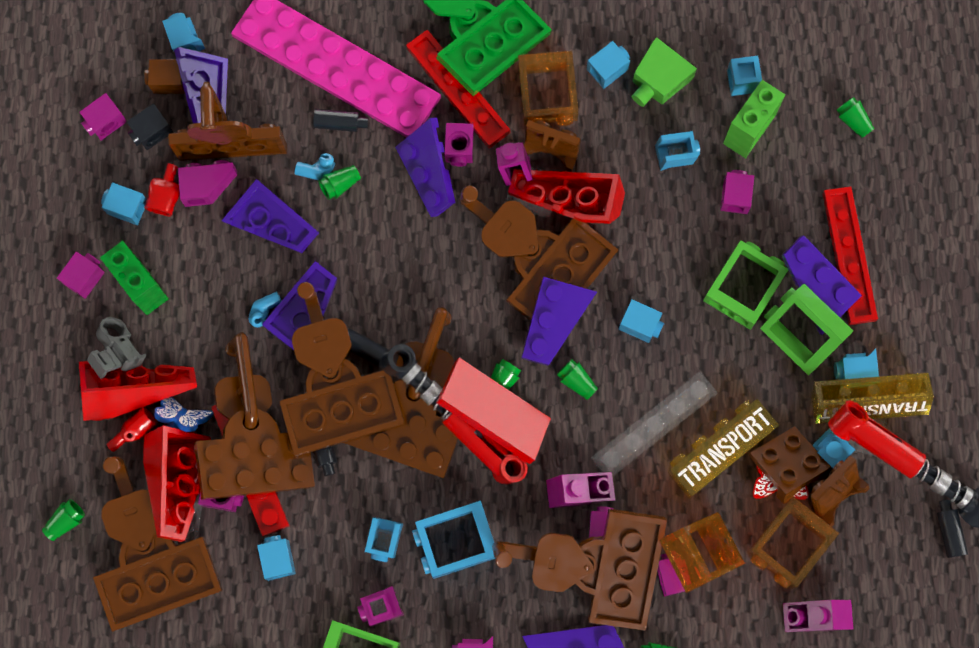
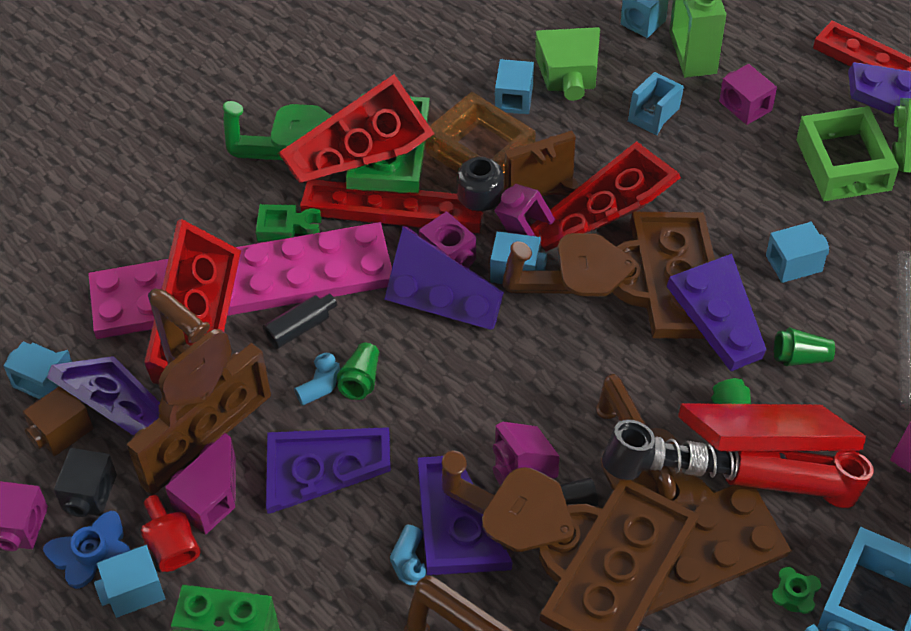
camera: 45 degrees left, 25 degrees down
none -> blue animal [43,511,131,589]
none -> red slope [144,219,241,384]
none -> green plate [256,204,322,242]
none -> red wedge [279,74,434,183]
none -> black head [456,157,504,212]
none -> dark azure brick [490,231,547,284]
none -> magenta slope [493,422,560,486]
none -> green plate [772,567,821,614]

